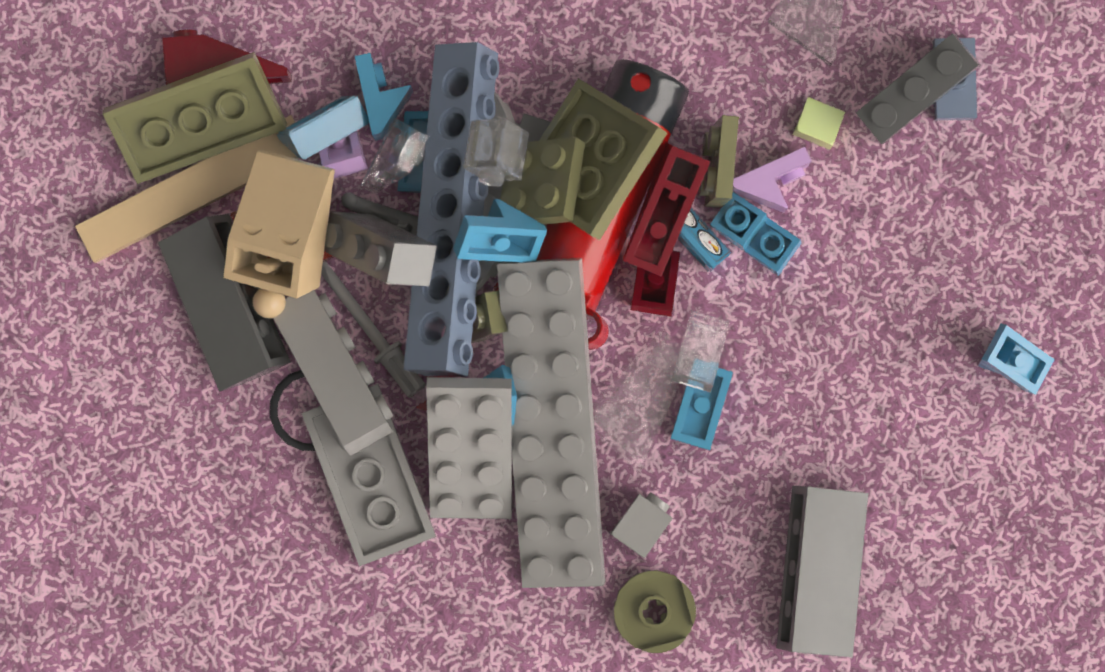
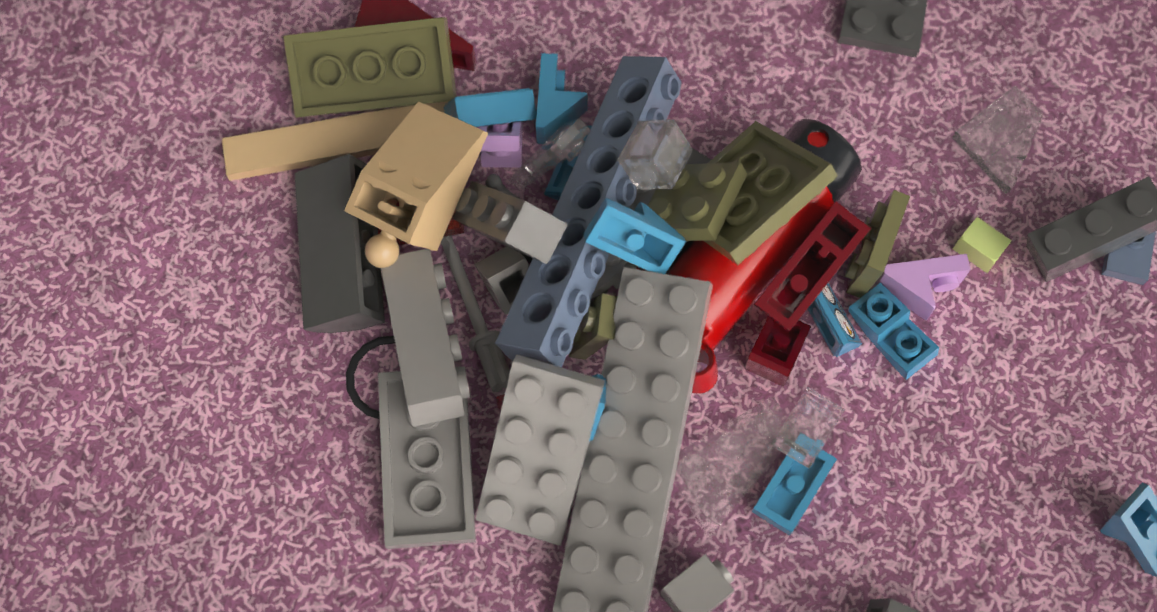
camera: 15 degrees right, 15 degrees down
none -> light grey brick [474,246,529,315]

